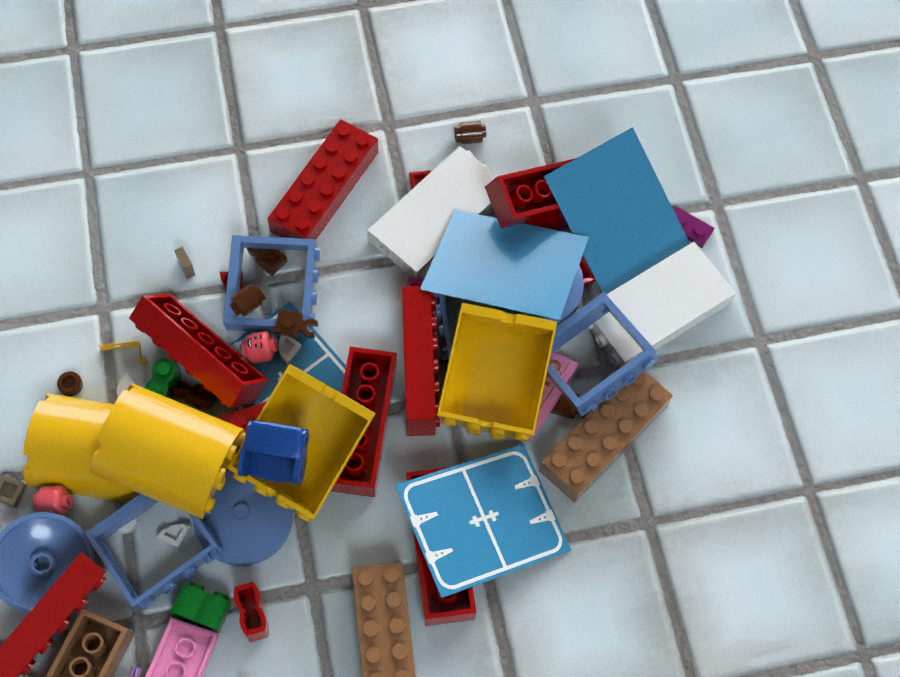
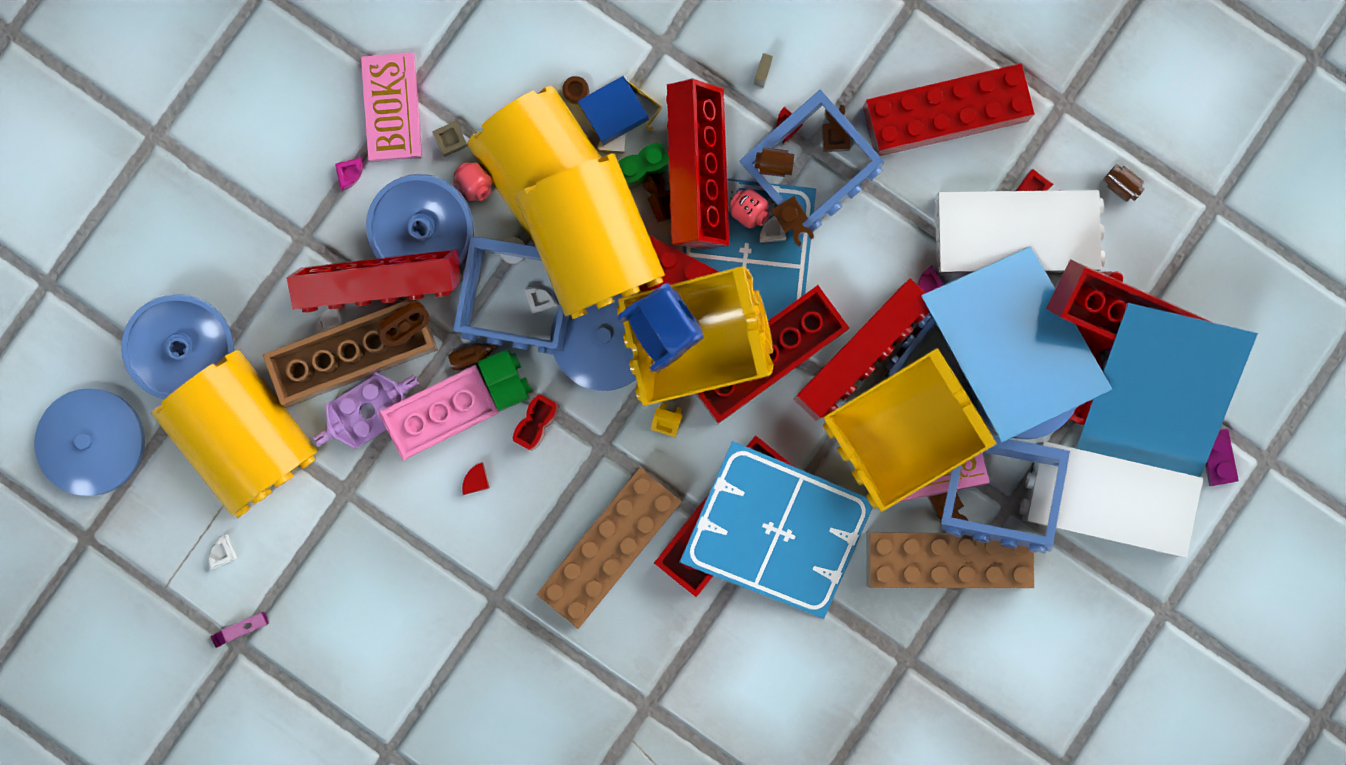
camera: 50 degrees right, 20 degrees up
none -> reddish brown plate [377,302,430,347]
none -> reddish brown piece [448,343,498,370]
none -> blue tile [578,76,649,146]
none -> yellow tile [650,402,683,438]

